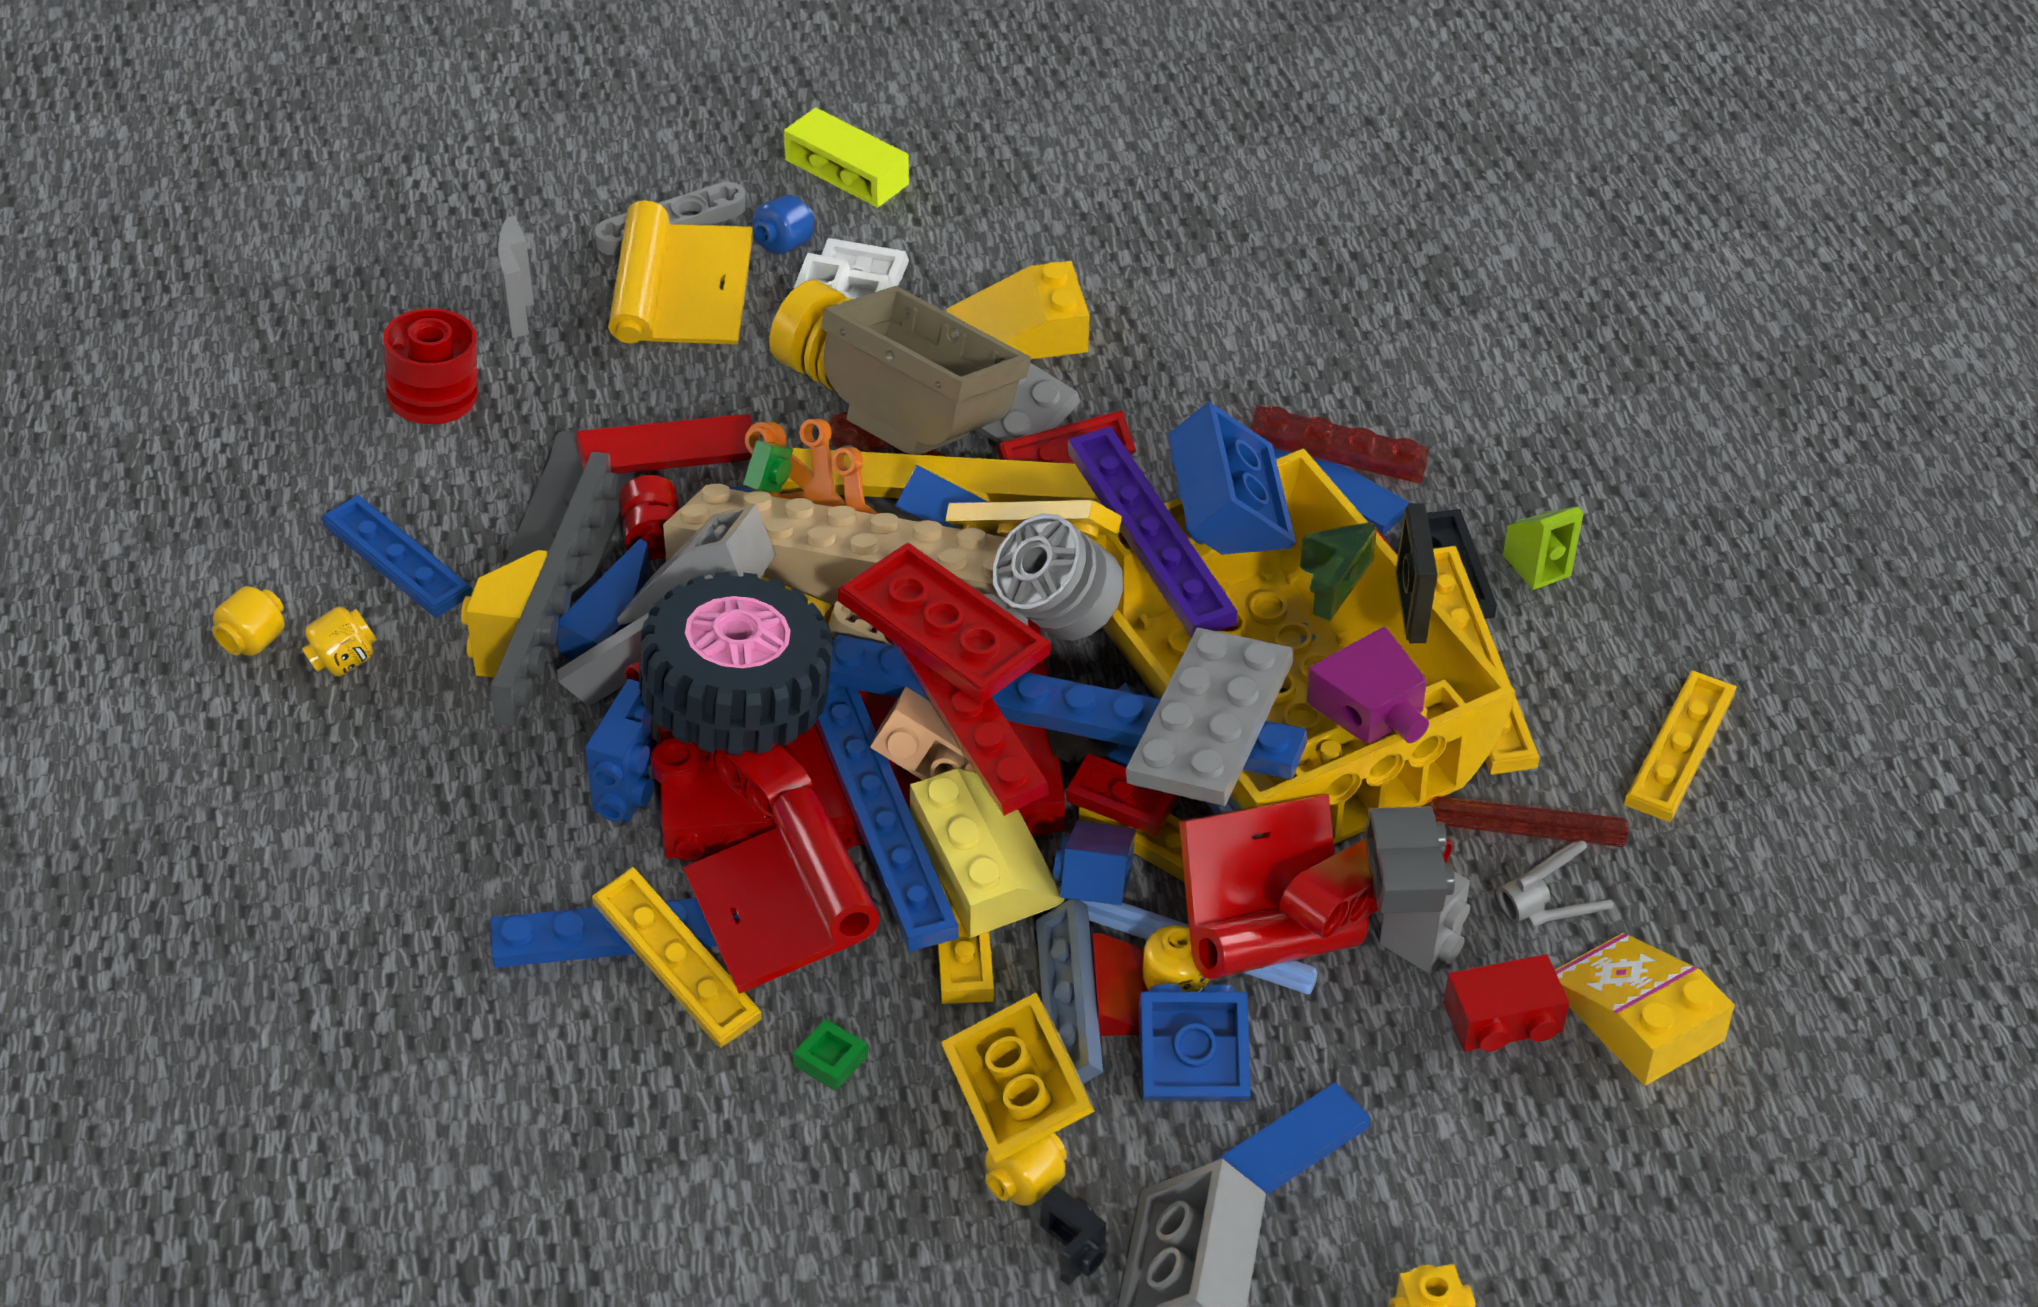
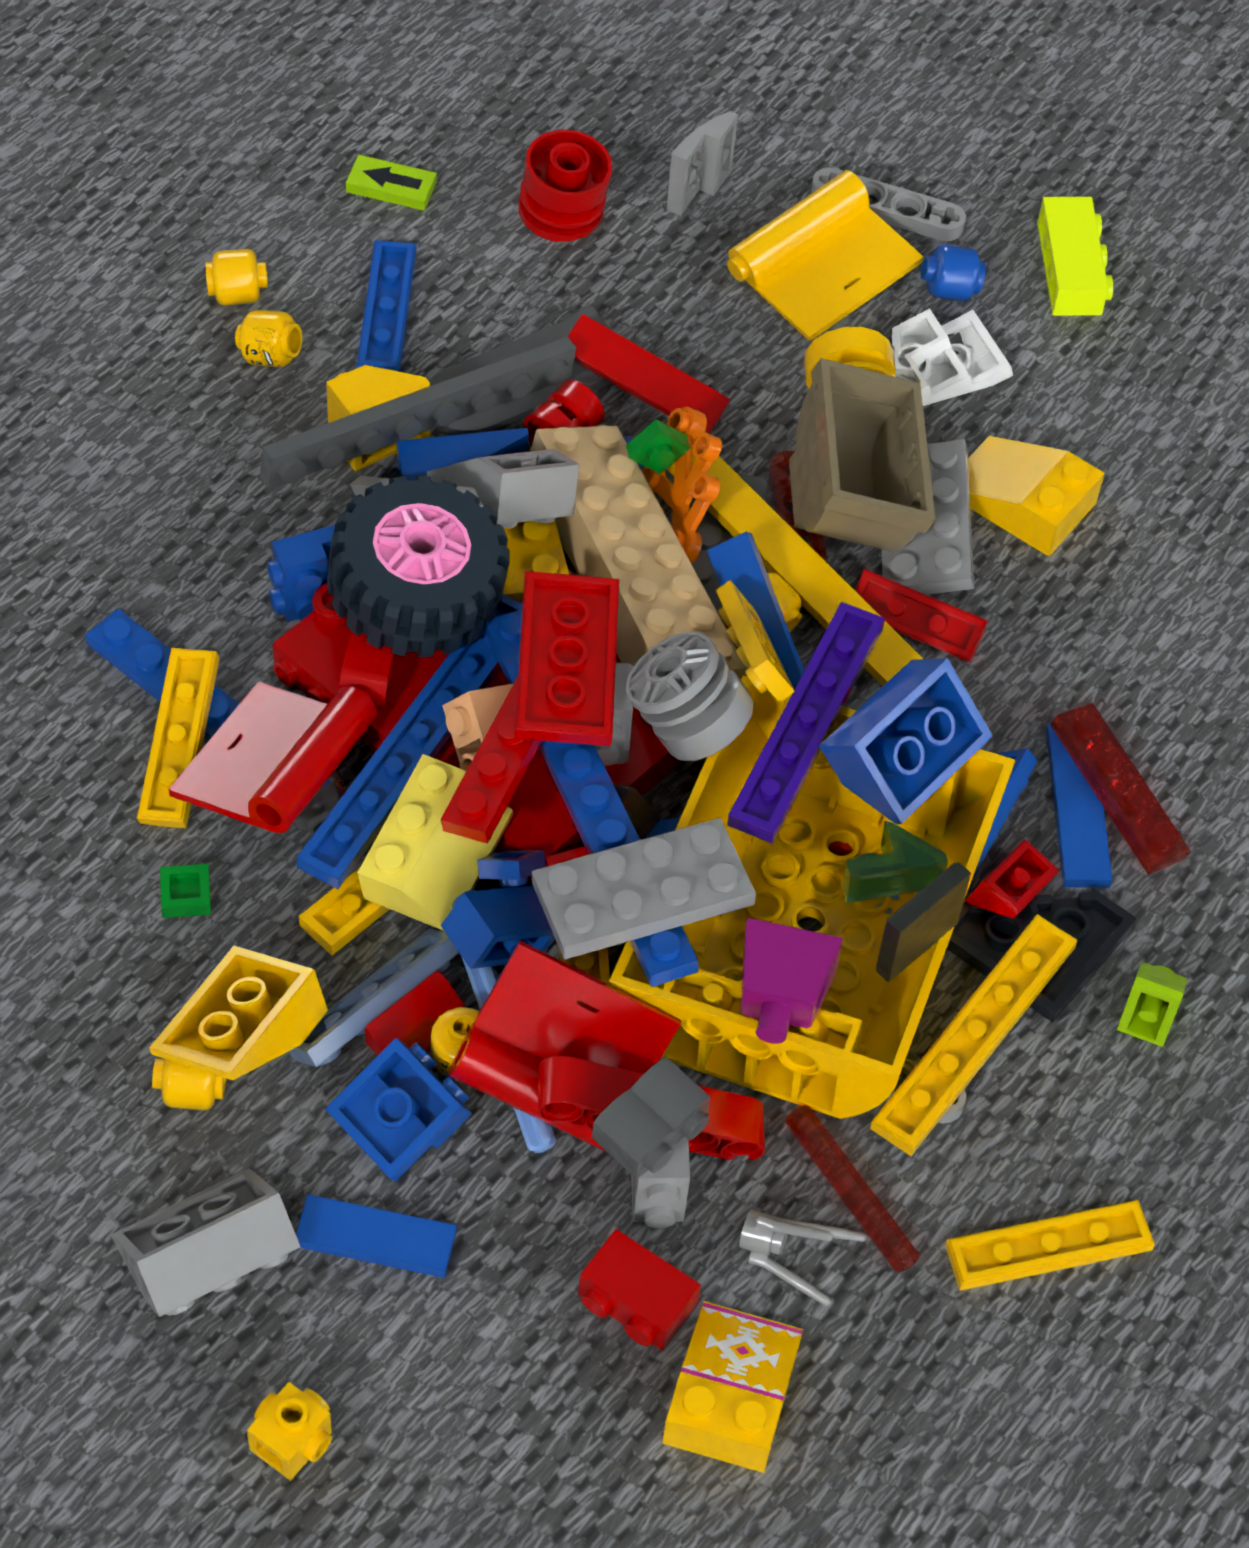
camera: 45 degrees right, 10 degrees up
black bracket [1041,1185,1107,1286] -> none
none -> lime tile [346,154,437,211]
none -> blue plate [478,849,546,887]

